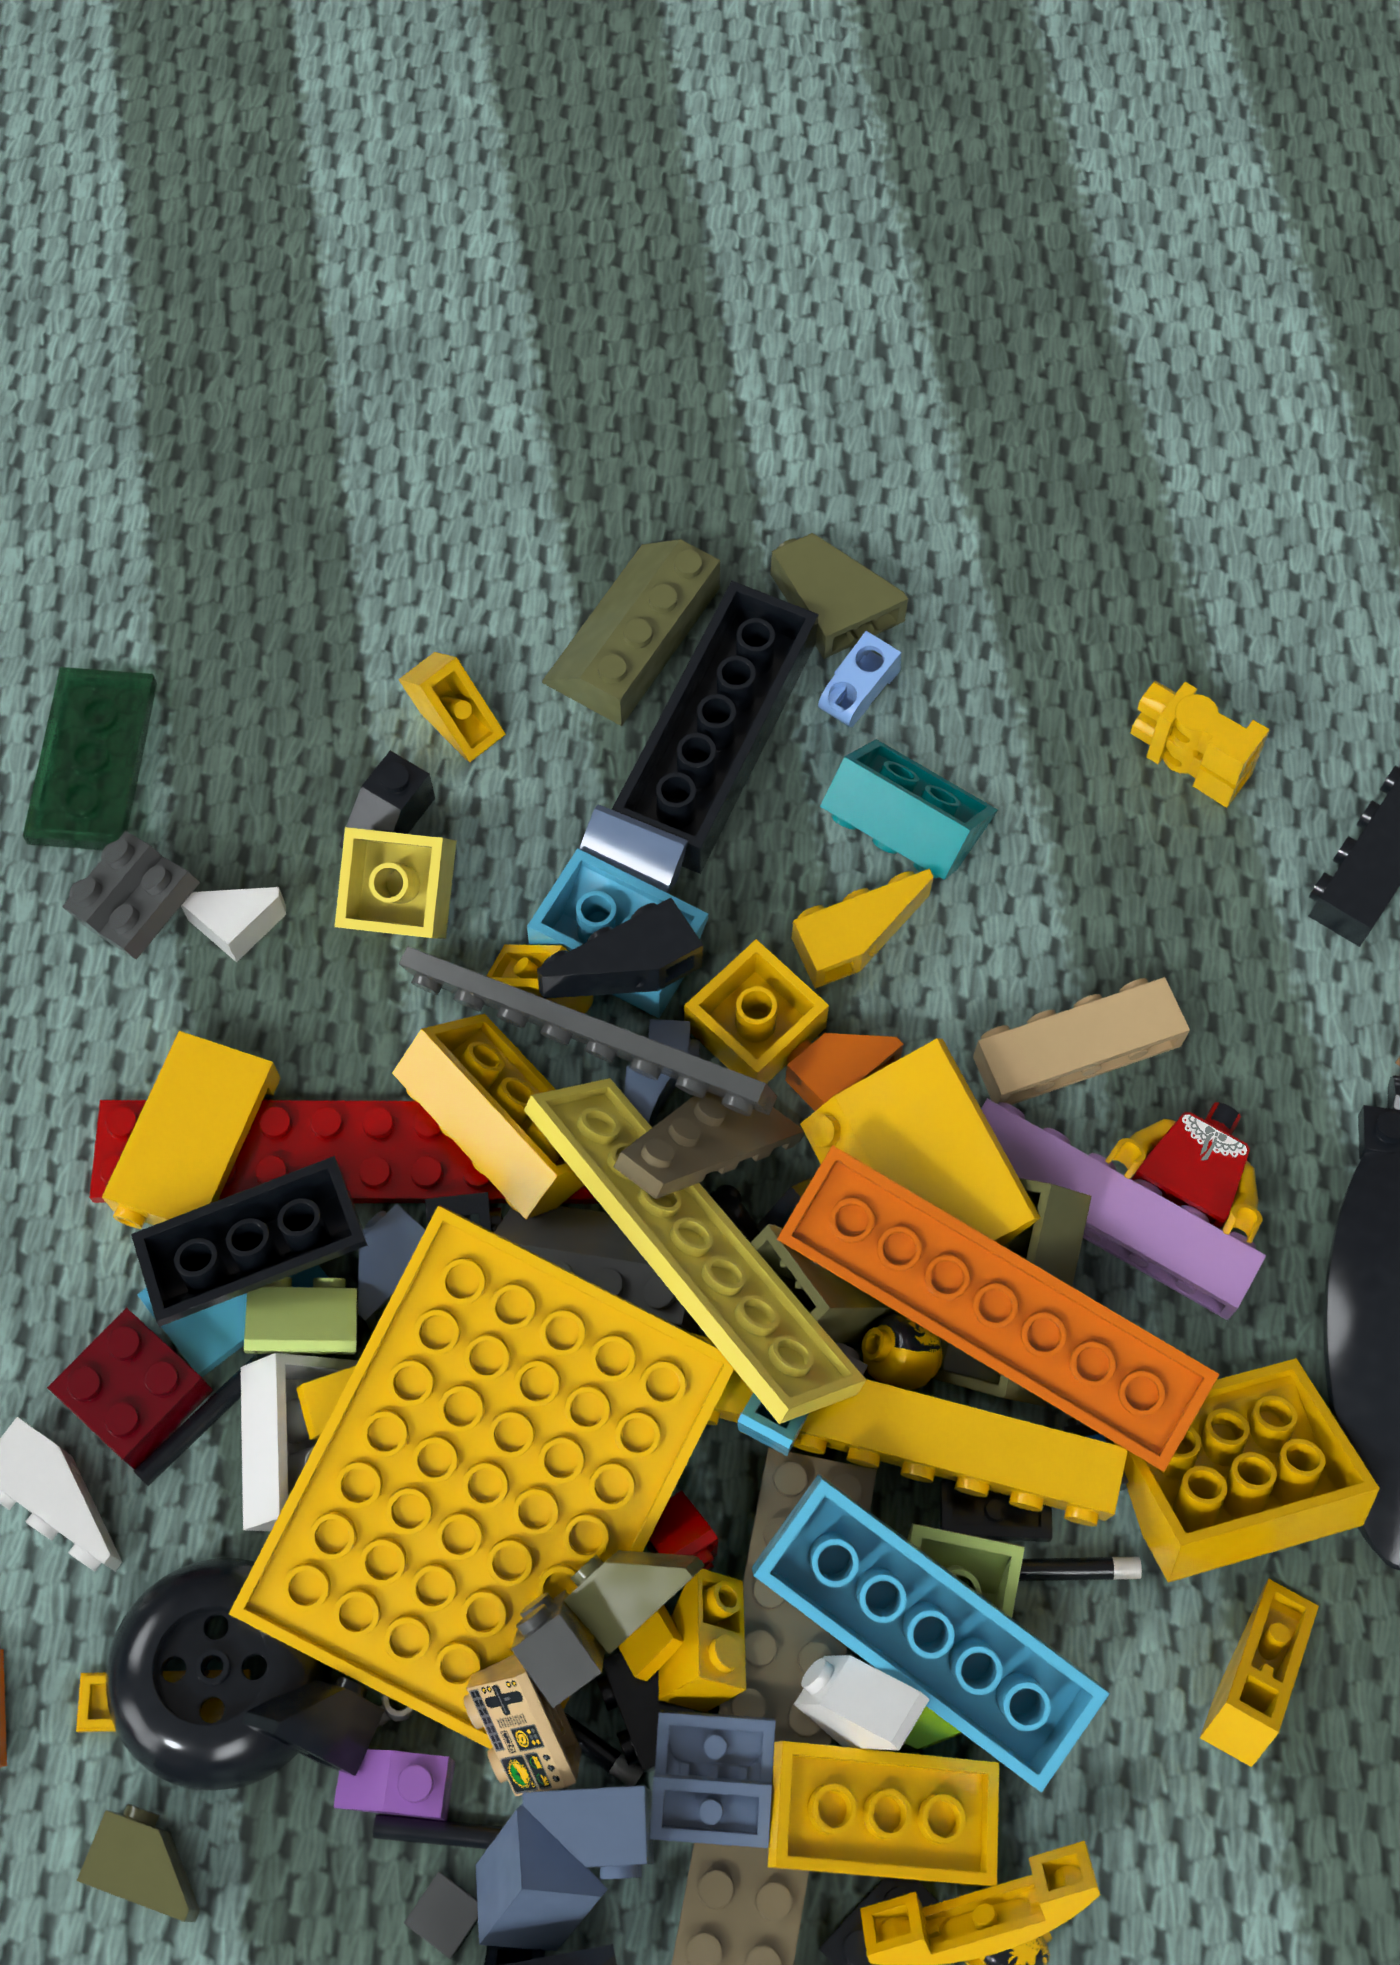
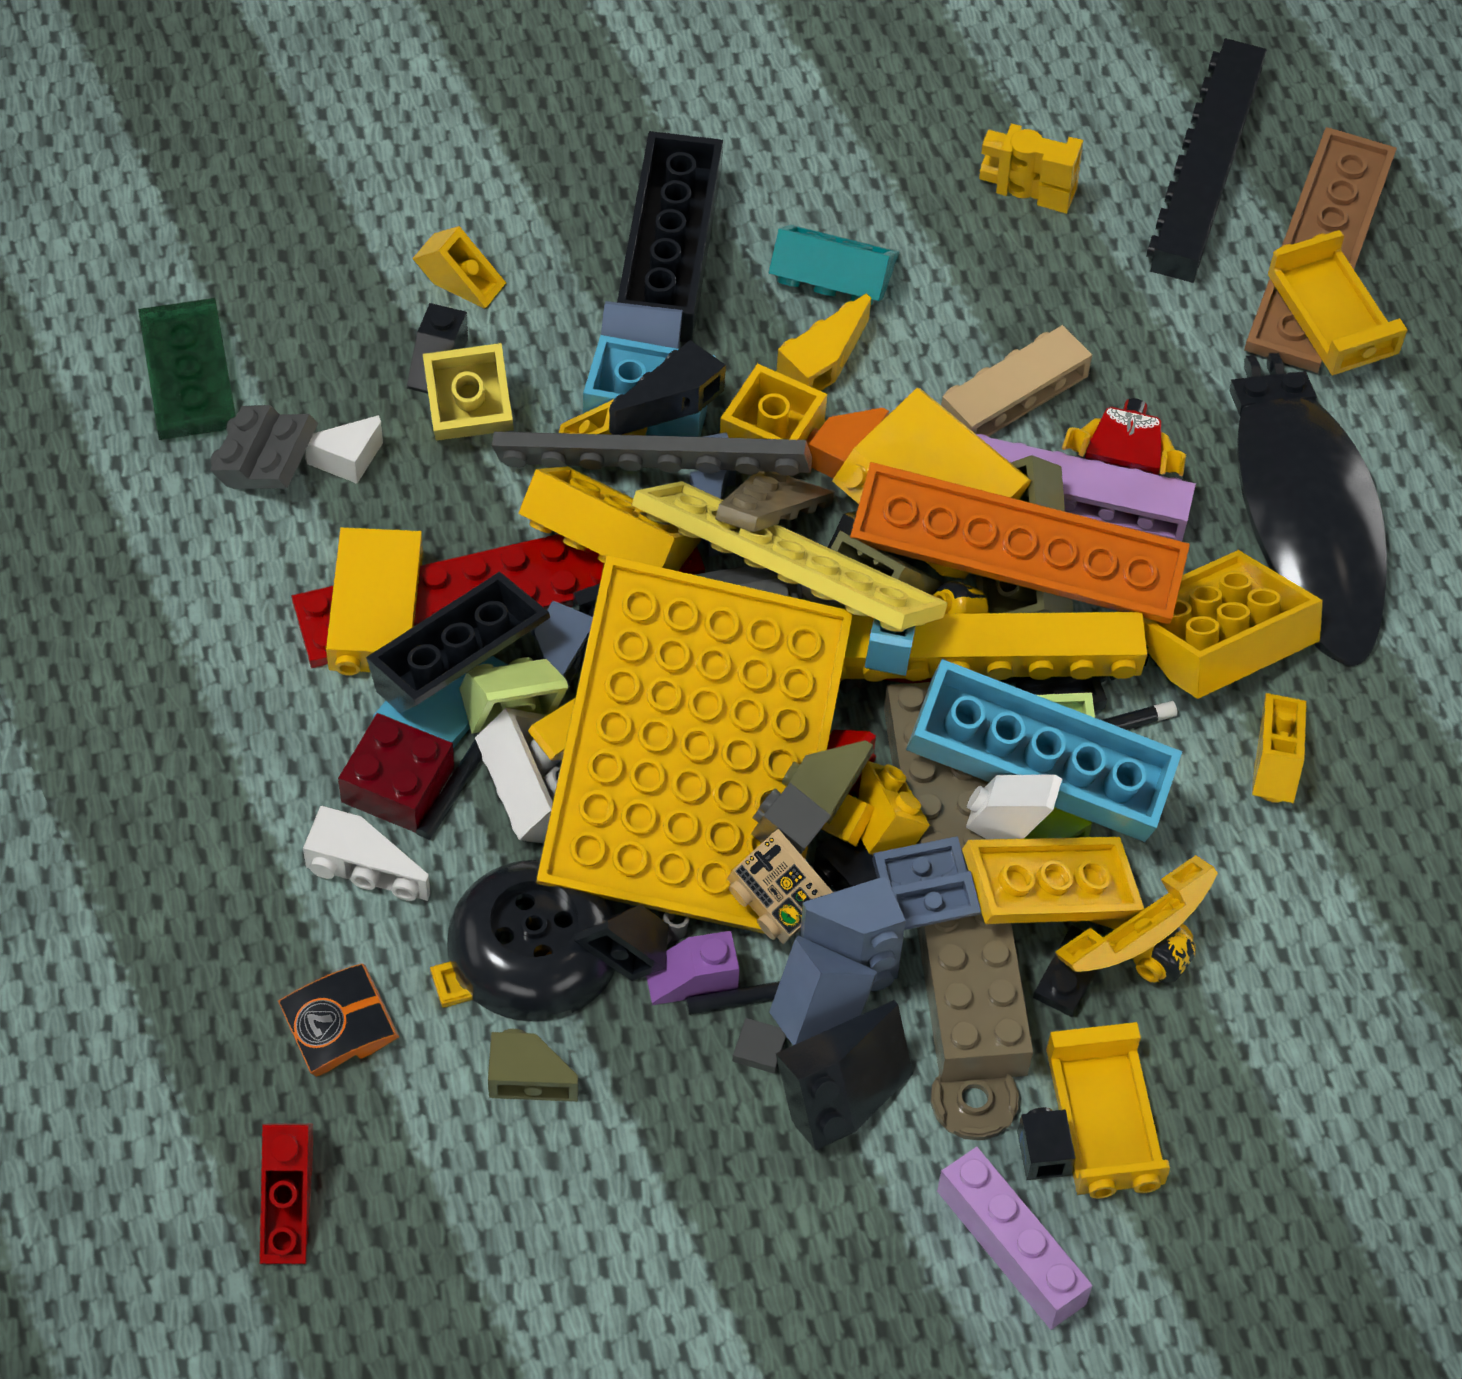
camera: 20 degrees left, 10 degrees down
olive slope [542,539,720,726] -> none
olive slope [770,533,908,659] -> none
light blue leg [818,631,901,727] -> none

